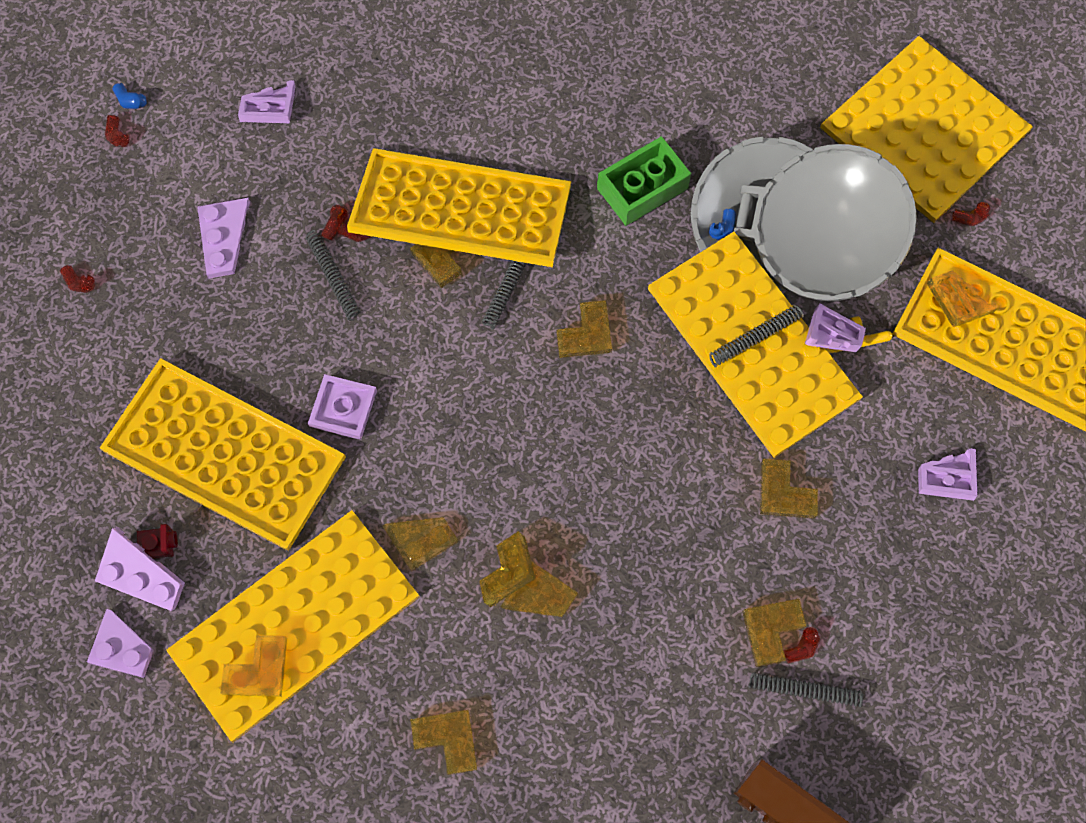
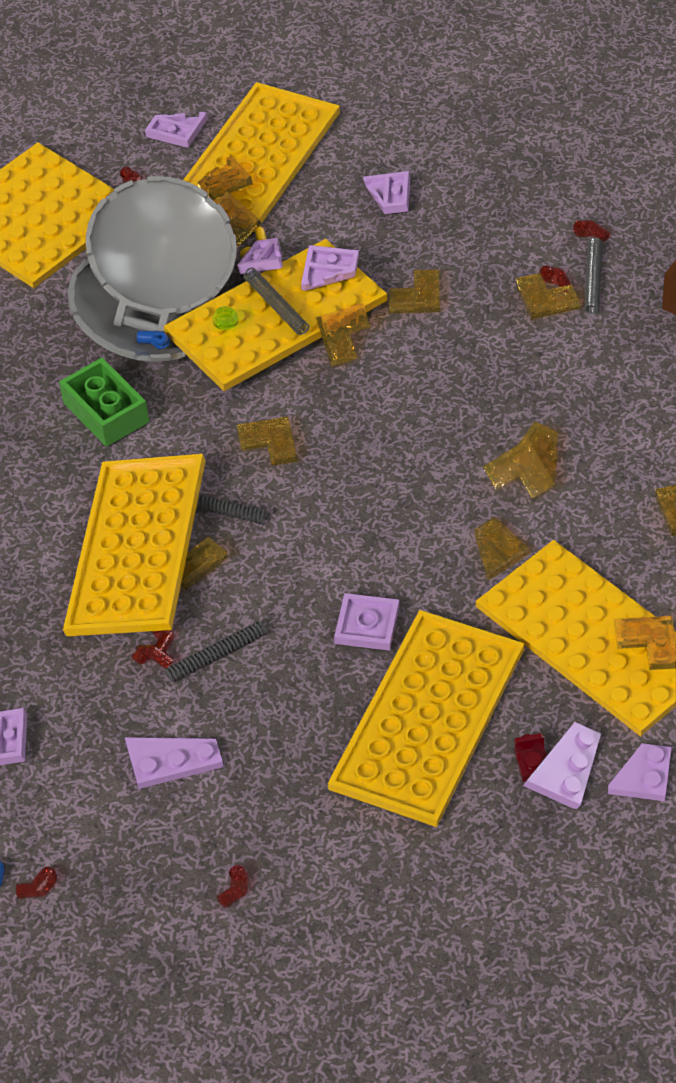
camera: 90 degrees left, 20 degrees down
none -> lavender wing [145,112,208,148]
none -> clear neon green plate [213,306,238,330]
none -> clear yellow plate [215,191,262,247]
none -> lavender wing [301,245,359,291]
none -> clear yellow plate [316,303,370,367]
none -> clear red arm [573,220,610,243]

